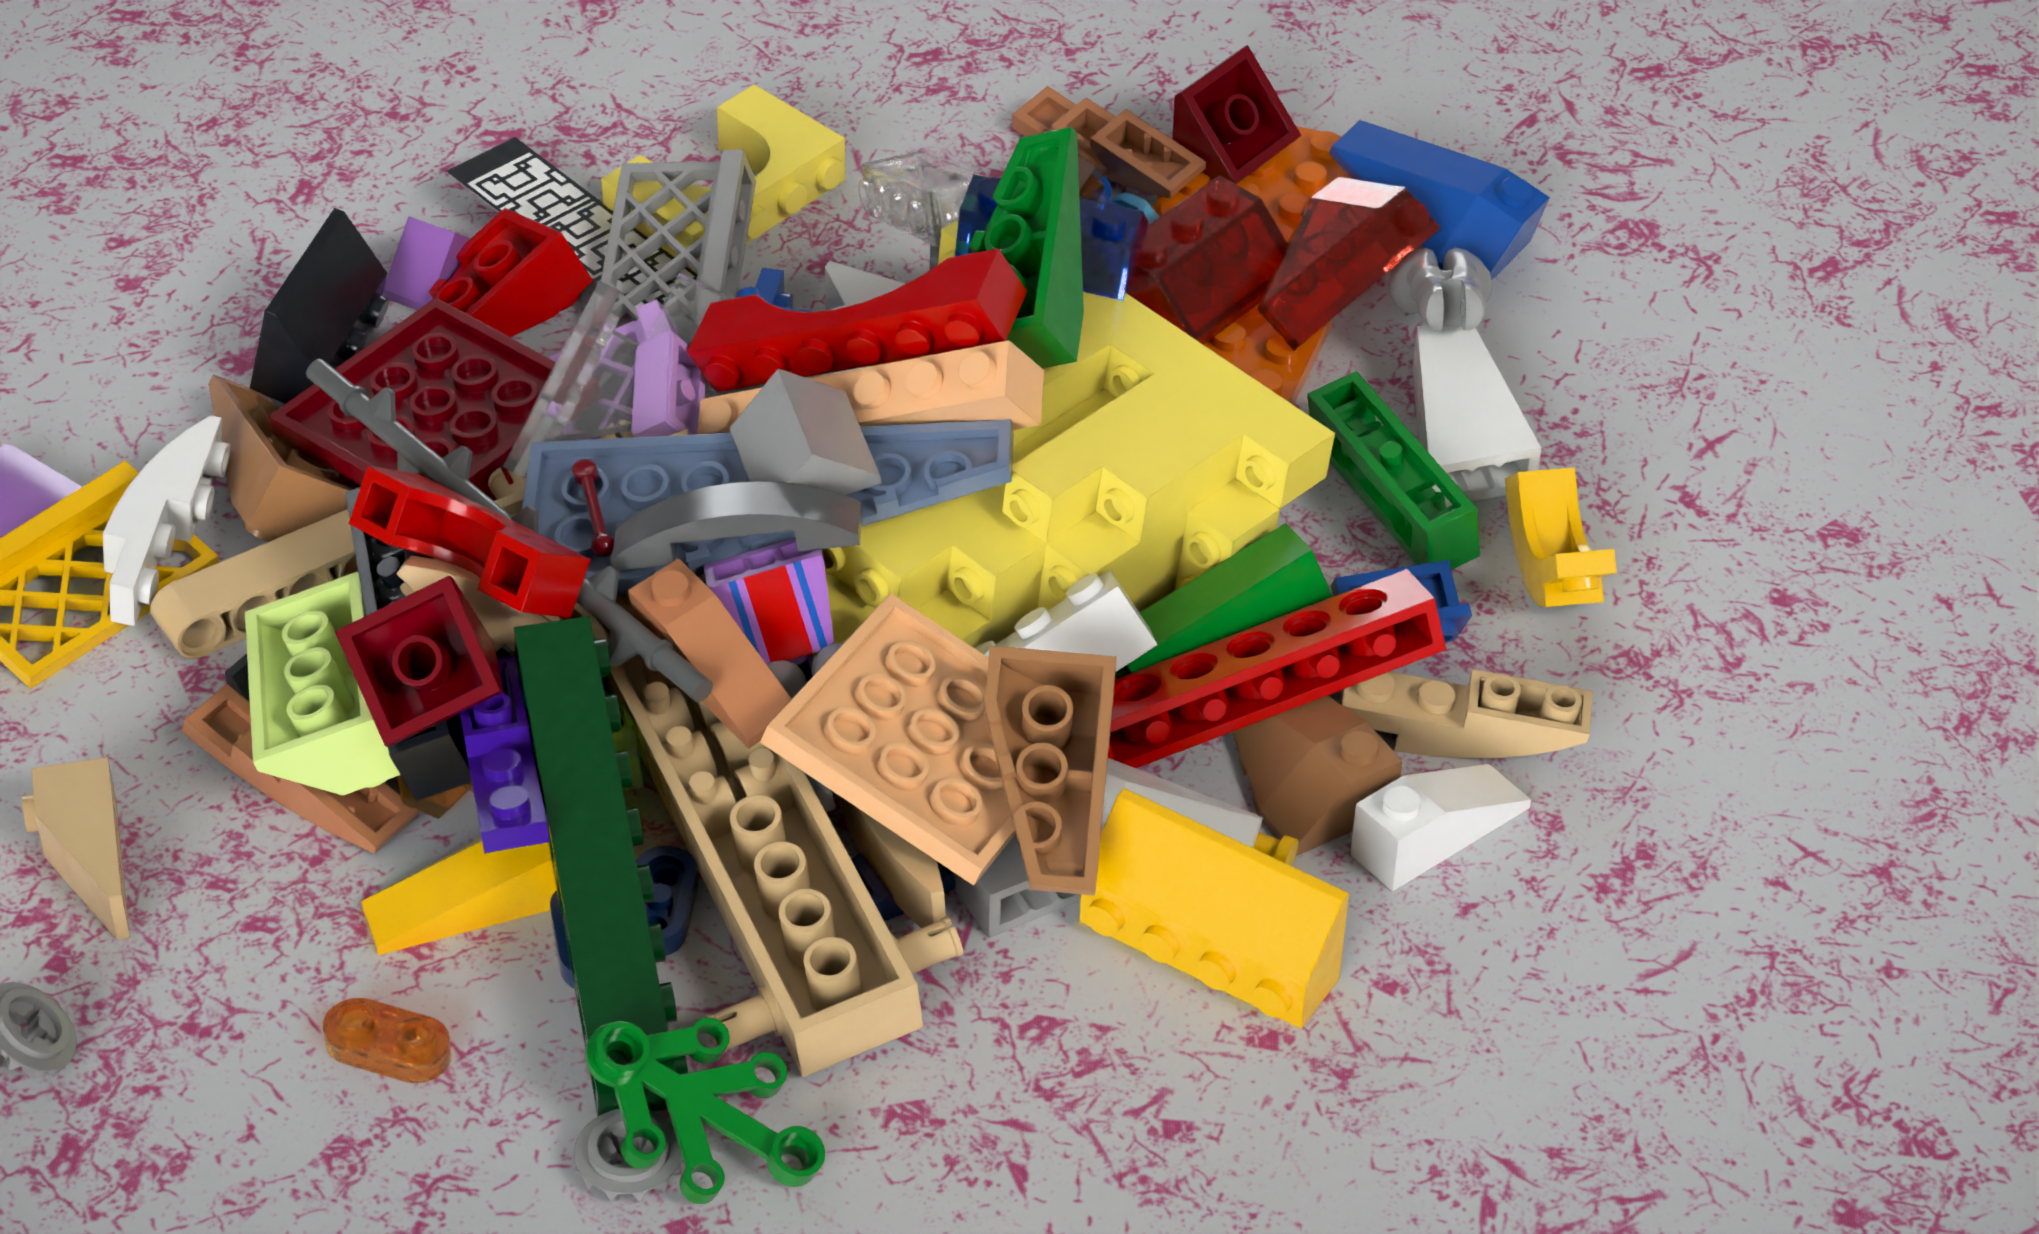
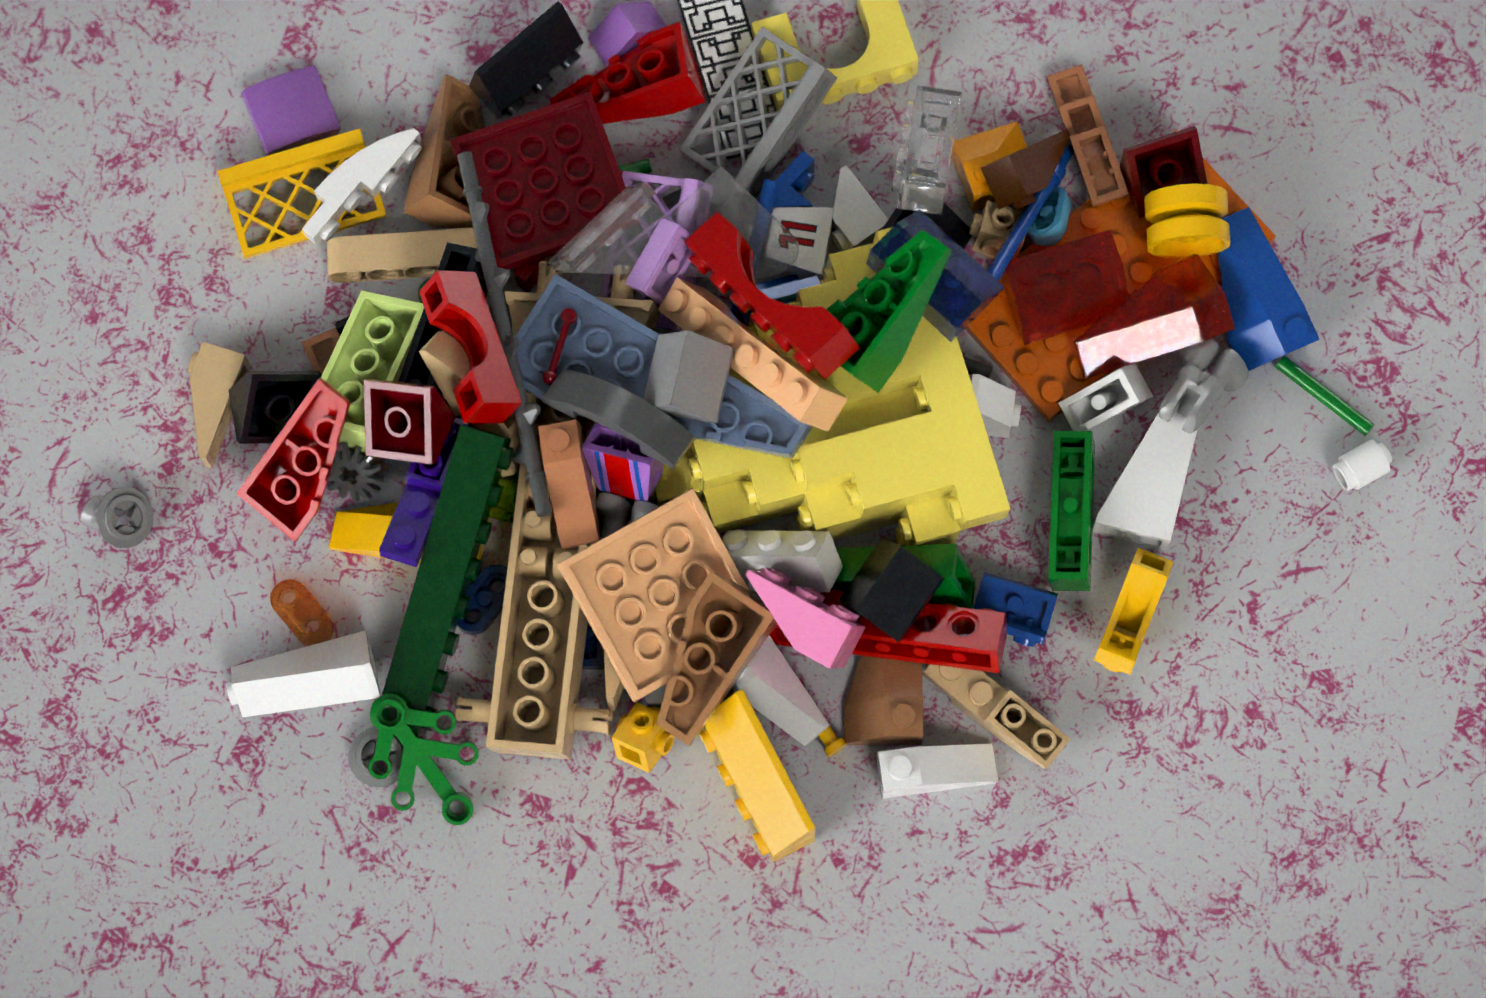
camera: 35 degrees right, 30 degrees up
none -> white slope [226,630,380,717]
none -> black slope [229,371,322,444]
none -> red wedge [236,378,351,542]
none -> dark grey gear [328,443,384,501]
none -> yellow brick [612,702,674,773]
none -> bright pink slope [746,567,866,669]
none -> black slope [838,538,944,643]
none -> white slope [1058,363,1153,431]
none -> yellow wheel [1144,183,1230,258]
none -> green bar [1275,356,1375,436]
none -> white brick [1332,439,1392,491]

